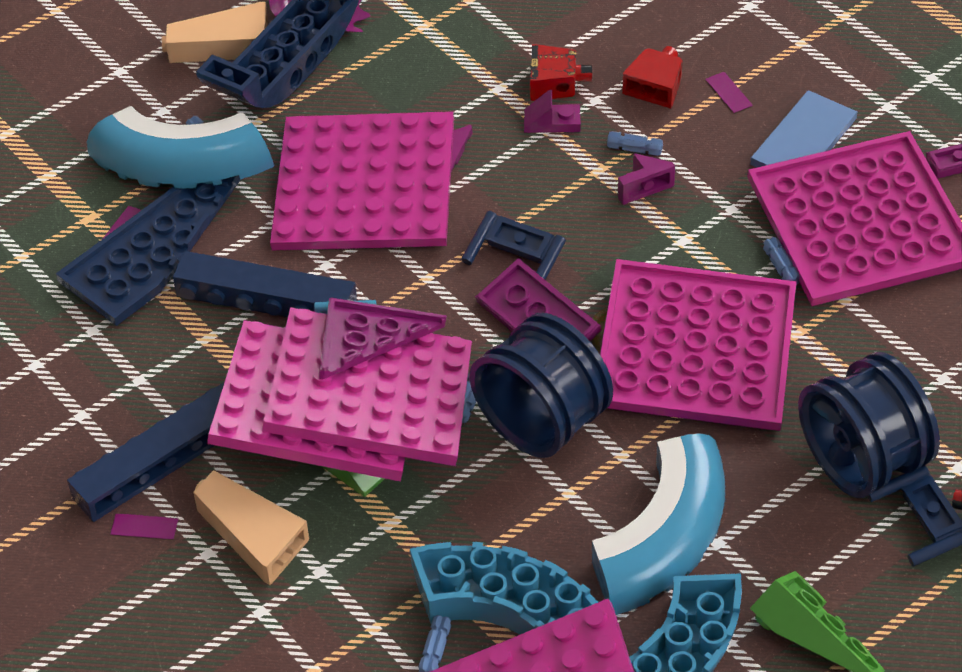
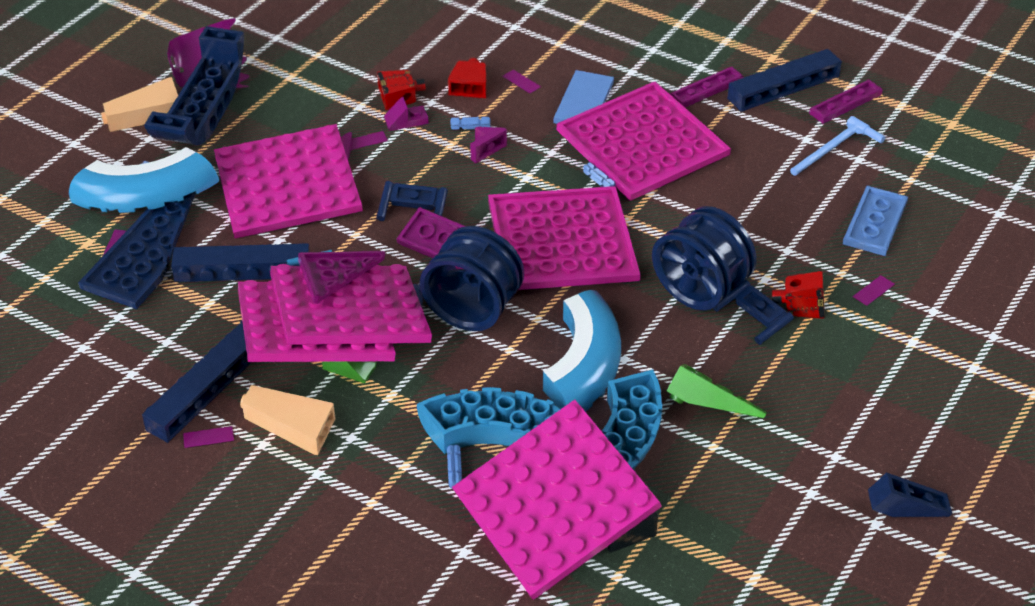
camera: 20 degrees left, 5 degrees down
none -> magenta sticker [350,131,388,150]

